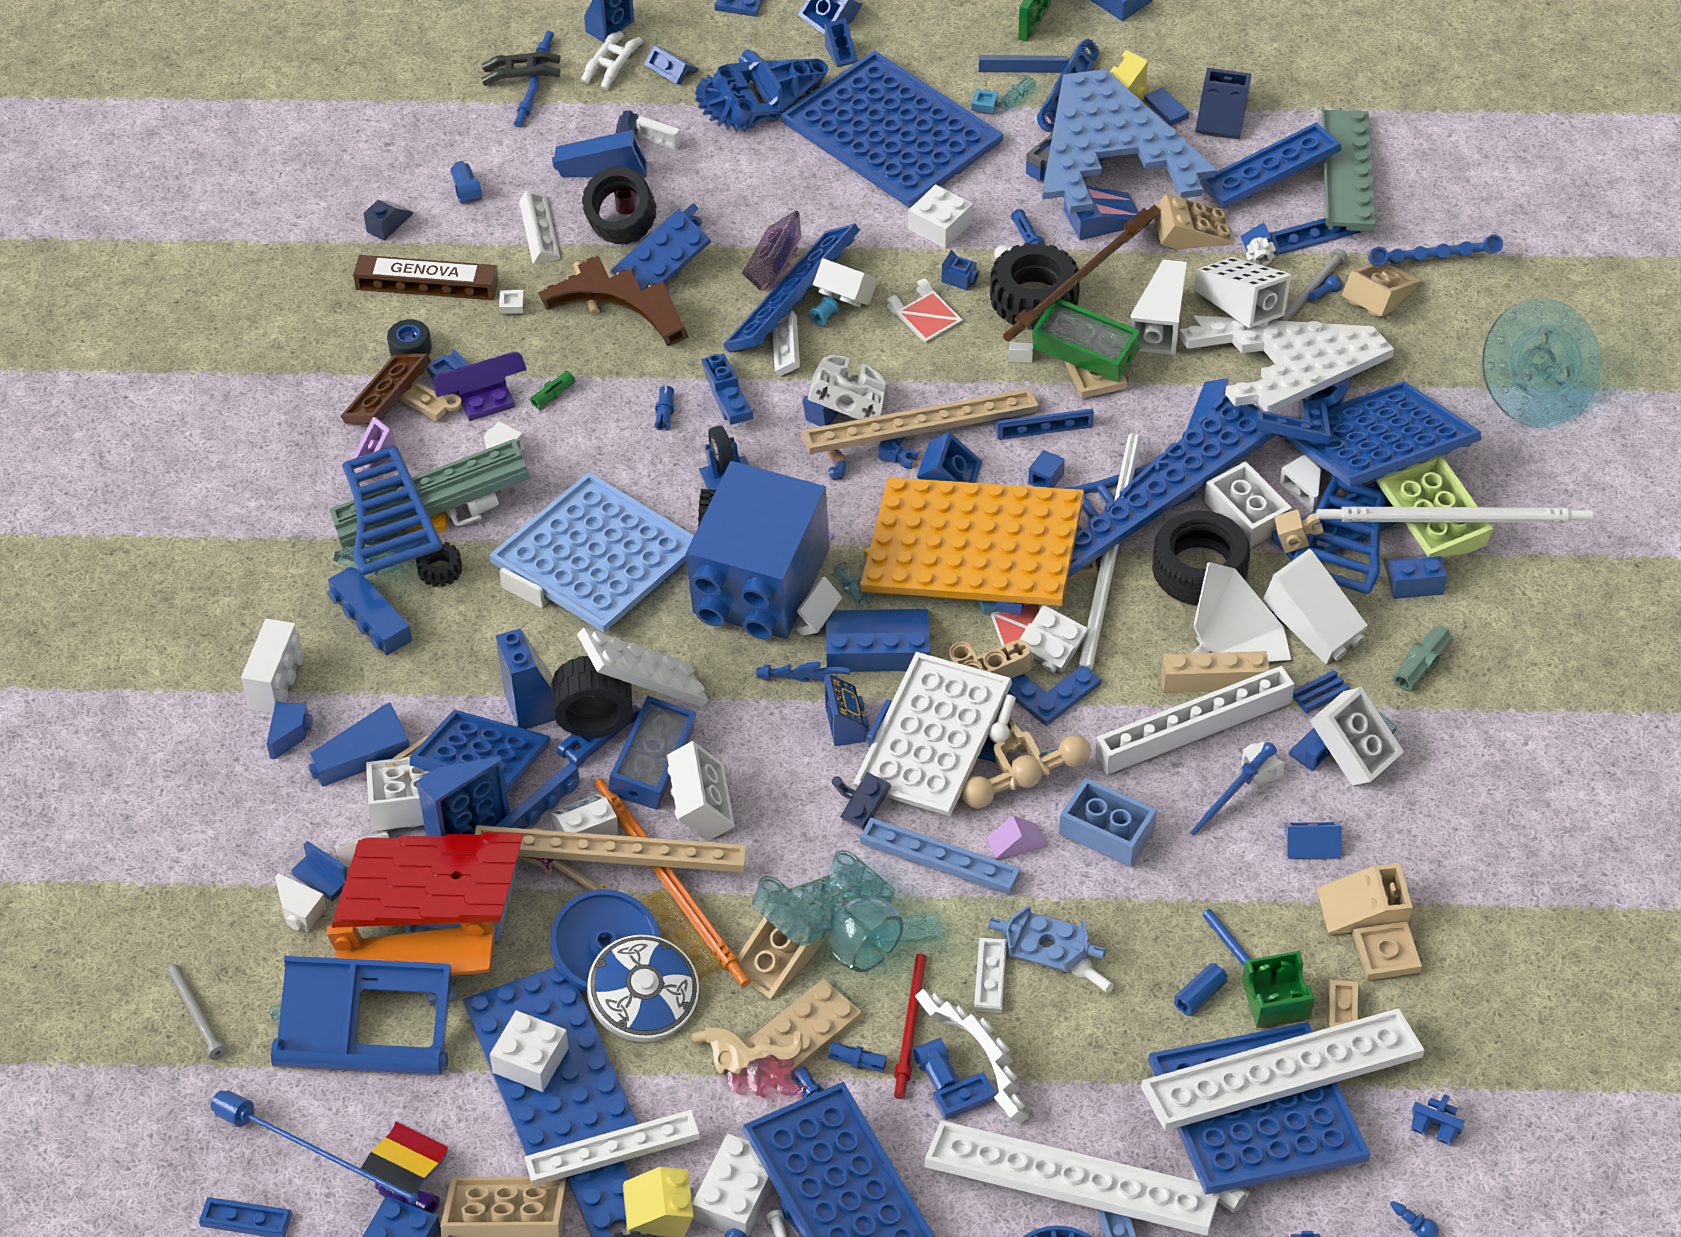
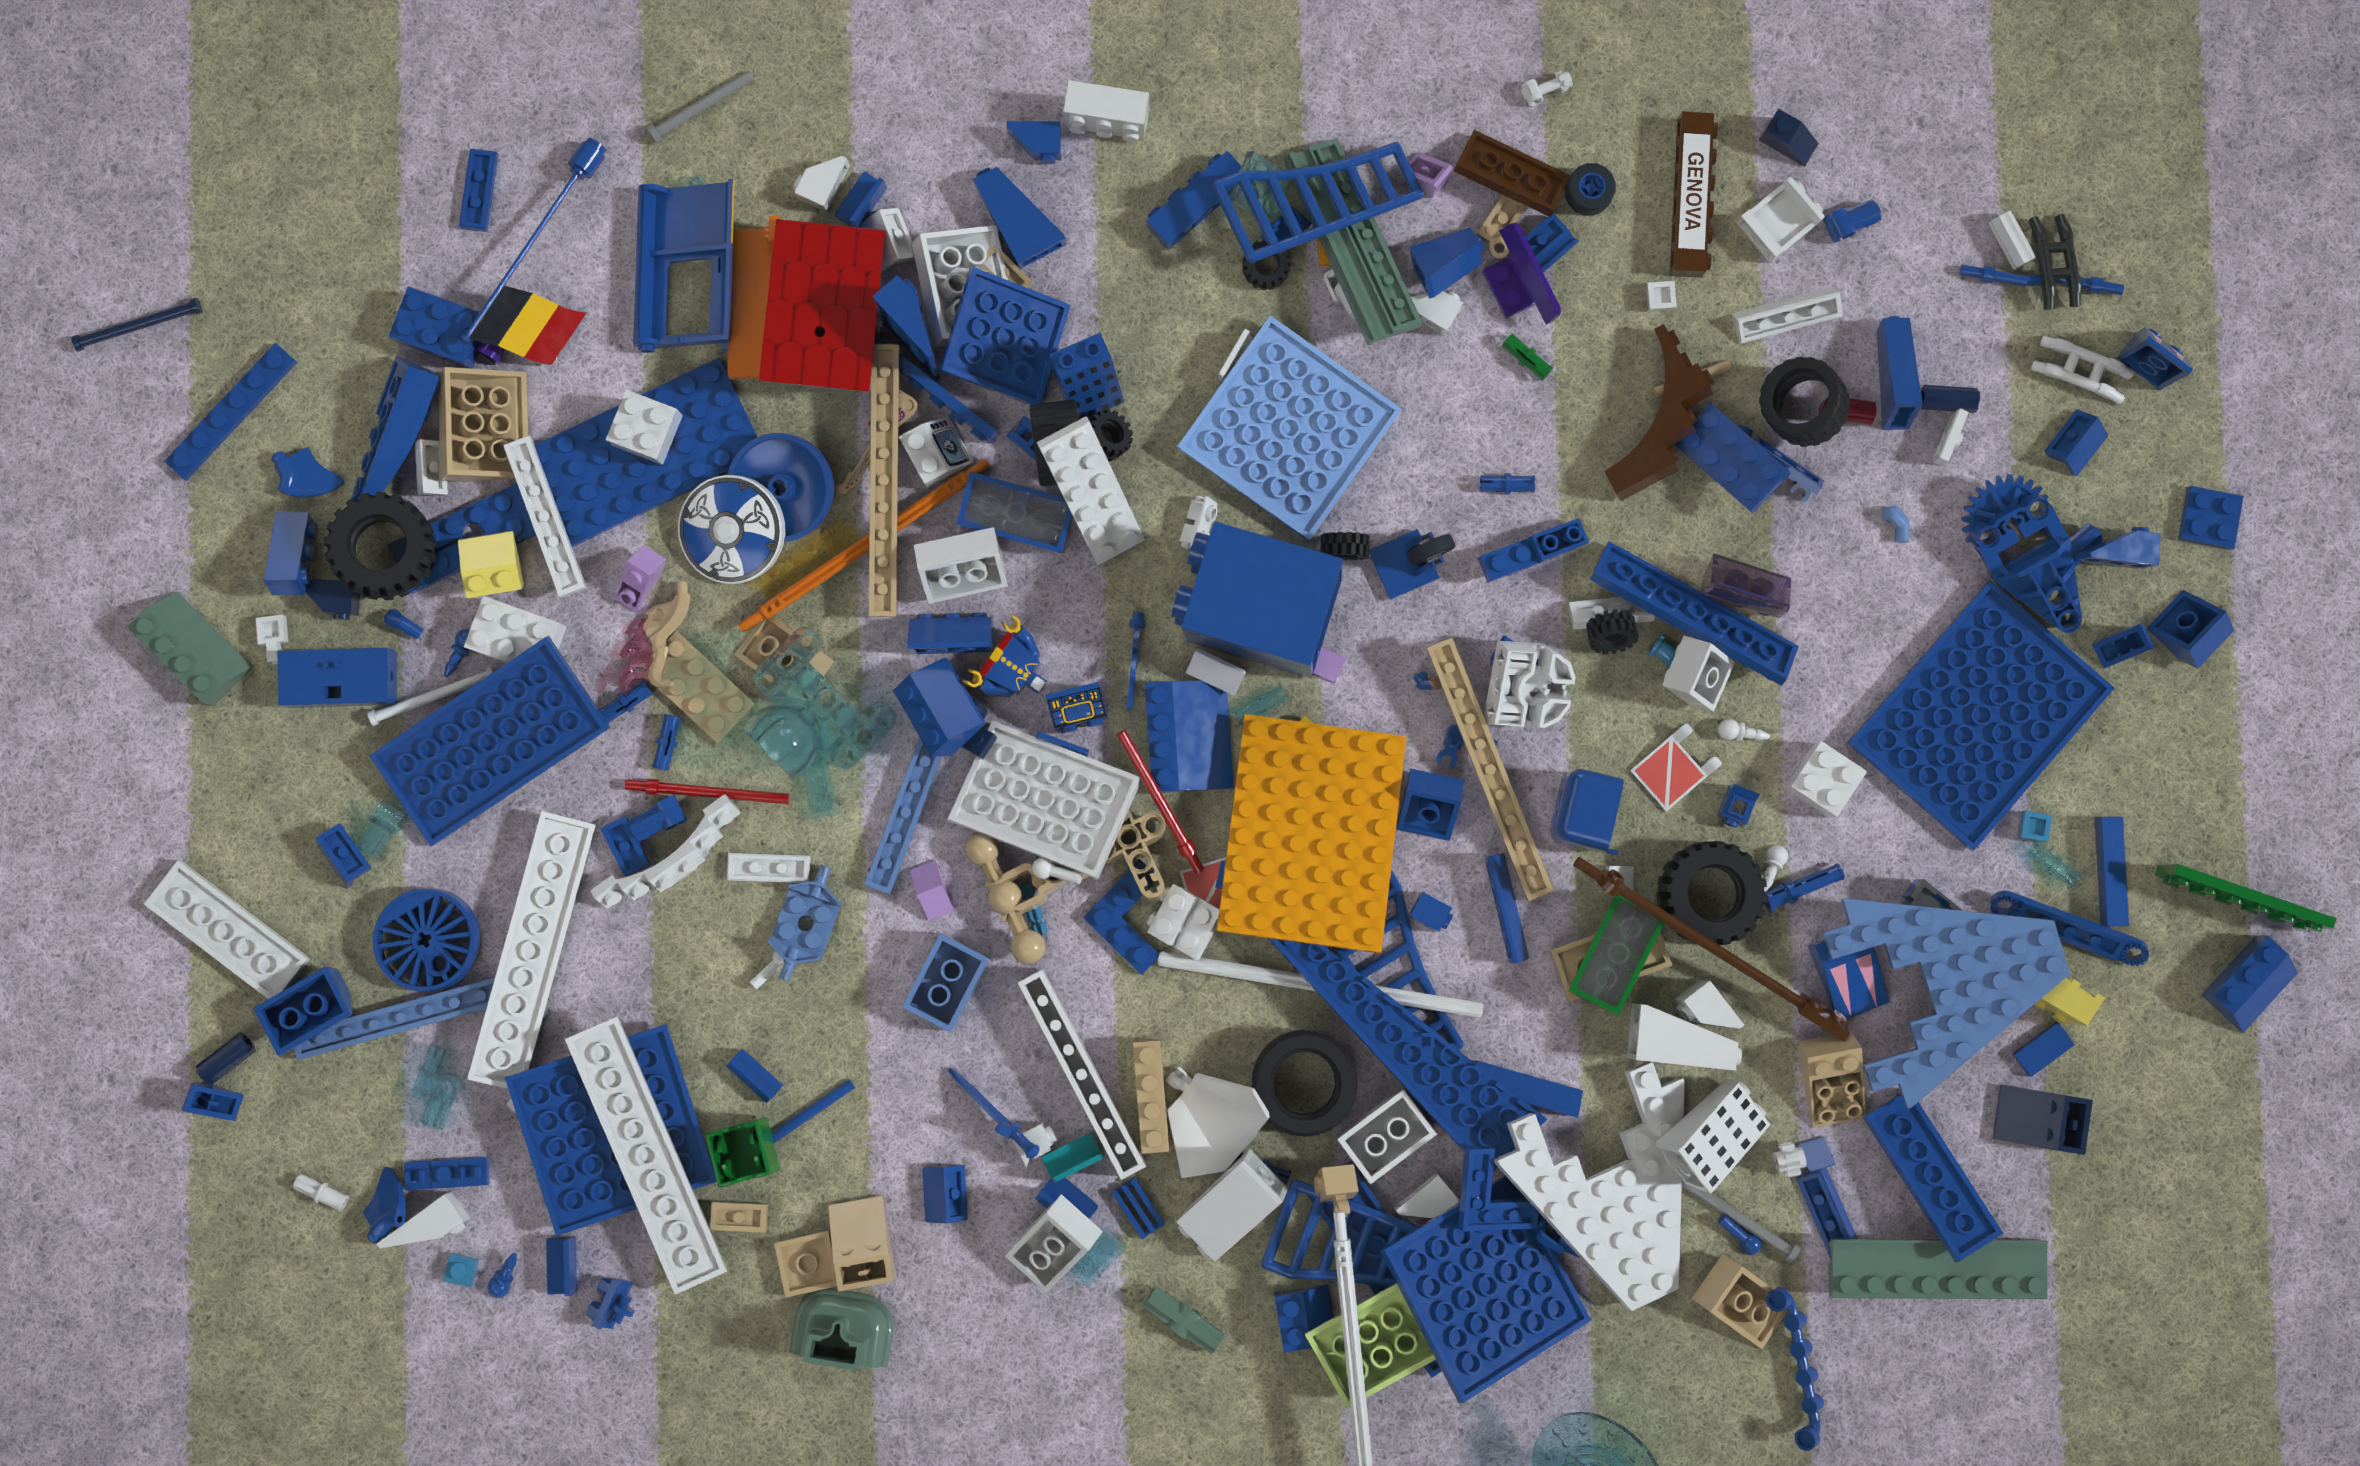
camera: 85 degrees right, 35 degrees up
none -> blue panel [546,1237,577,1296]
none -> lavender slope [614,545,667,613]
none -> sand green piece [789,1288,893,1371]
none -> blue slope [893,658,986,756]
none -> blue slope [907,612,994,654]
none -> blue torso [963,613,1047,697]
none -> teal panel [1041,1132,1104,1183]
none -> red bar [1116,729,1205,874]
none -> white hinge [1179,495,1218,550]
none -> blue slope [1409,227,1484,299]
none -> white bar [1521,71,1573,107]
none -> blue piece [1550,769,1624,855]
none -> black tyre [1586,609,1639,654]
none -> white slope [1674,980,1744,1029]
none -> white bar [1718,719,1770,741]
none -> white panel [1736,176,1825,263]
none -> medium blue arm [1882,505,1909,543]
none -> white axle [1988,211,2037,270]
none -> blue slope [2073,527,2160,568]

